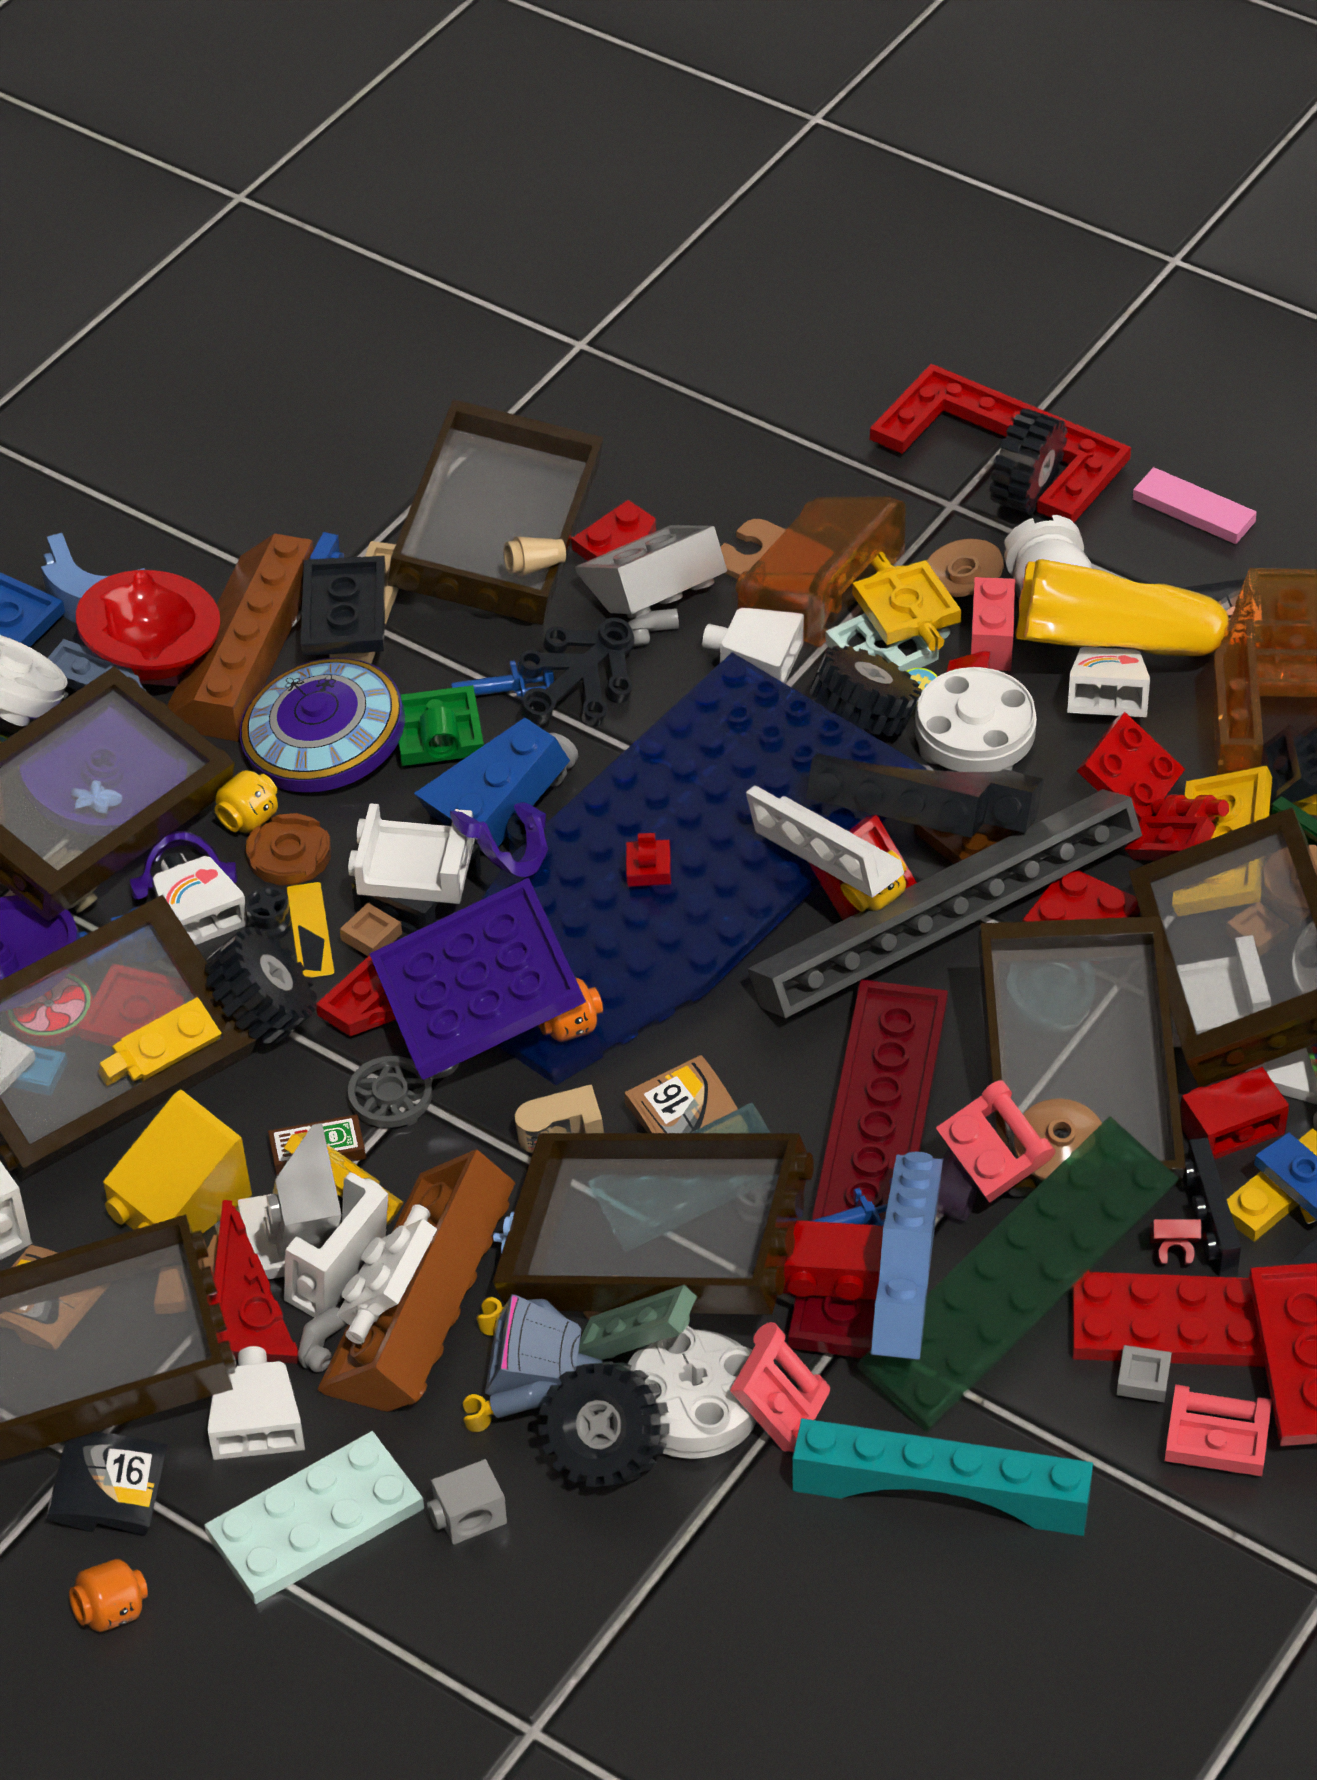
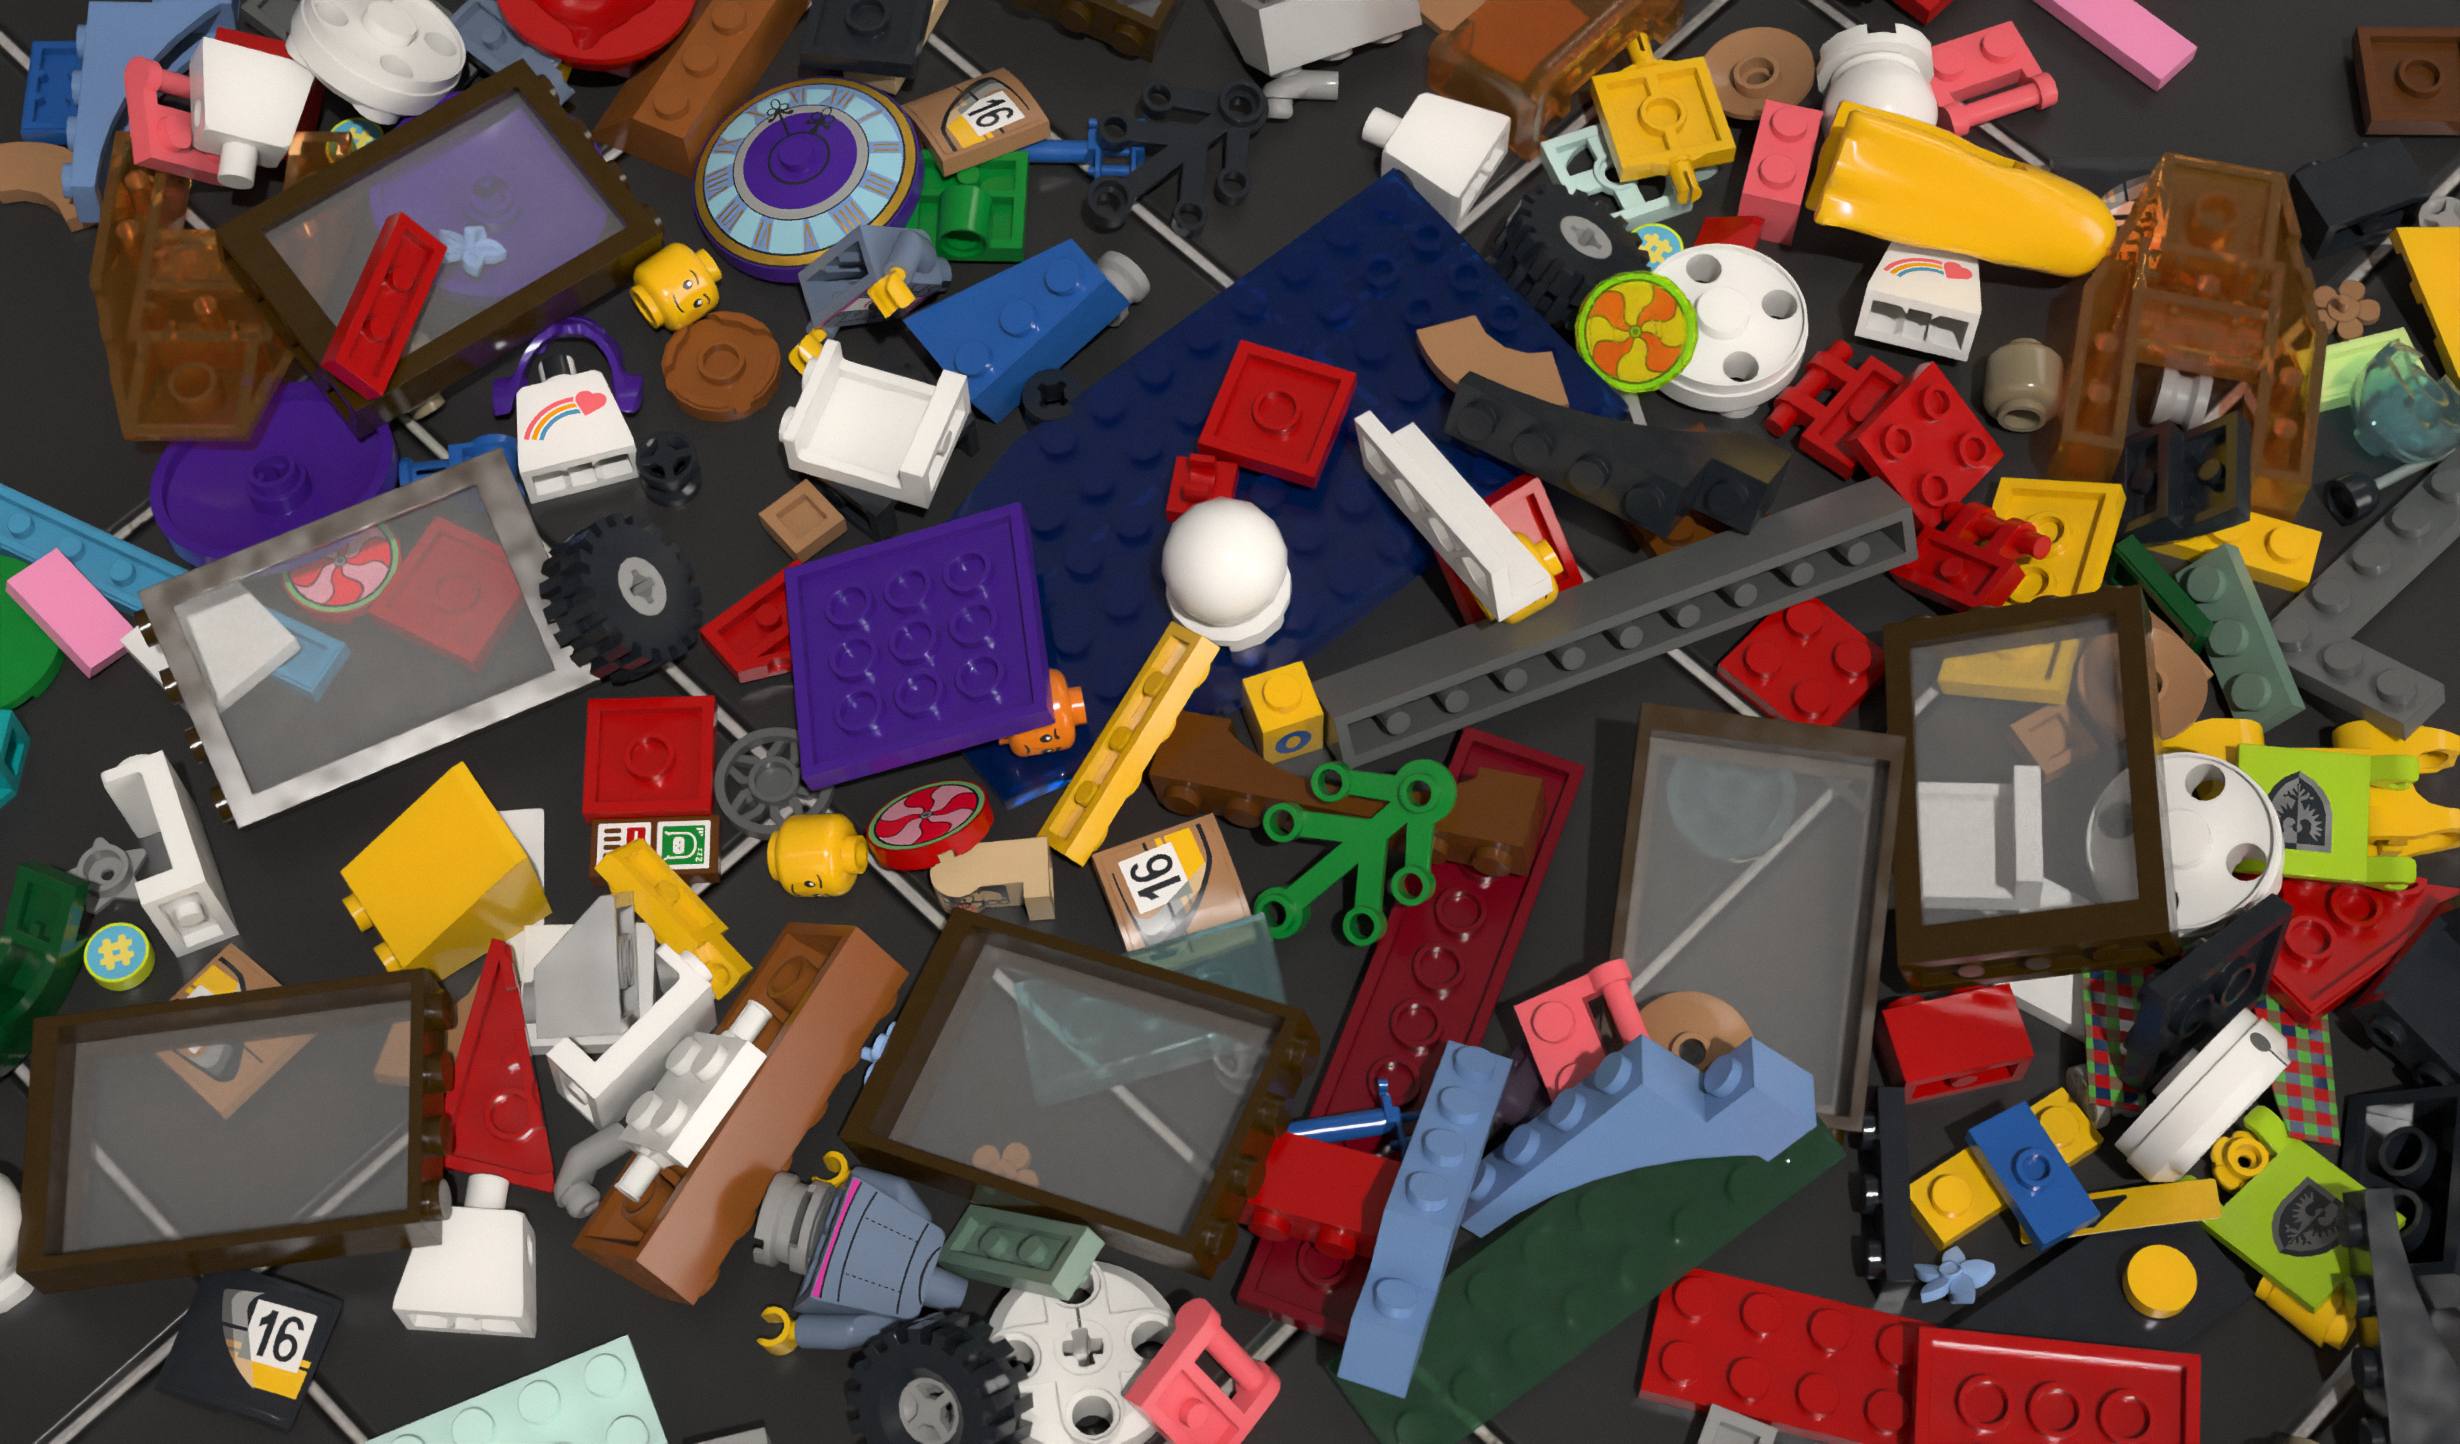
camera: 10 degrees right, 15 degrees up
yellow hinge [97,997,222,1086] -> none
yellow sticker [287,882,334,978] -> none
dark purple helmet [450,802,548,877] -> none
tile [1150,1219,1201,1265] -> none
none -> red plate [320,211,448,400]
none -> red plate [582,695,718,824]
none -> light grey wheel [753,1171,836,1276]
none -> yellow head [767,813,868,897]
none -> sand blue torso [788,225,952,376]
none -> tile [866,779,994,871]
none -> medium nougat slope [900,68,1050,177]
none -> yellow plate [1036,621,1220,867]
none -> reddish brown arch [1149,710,1547,877]
none -> white tile [1161,497,1292,652]
none -> red plate [1197,339,1357,489]
none -> yellow brick [1242,661,1324,764]
none -> green plant [1253,759,1457,946]
none -> medium nougat tile [1416,315,1569,408]
none -> medium blue arch [1461,1034,1817,1238]
none -> clear neon green tile [1574,270,1699,393]
none -> red plate [1764,340,1906,480]
none -> light blue plant [1914,1246,1996,1304]
none -> coral plate [1929,21,2058,137]
none -> dark tan head [1983,338,2065,432]
none -> light grey wheel [2148,365,2213,432]

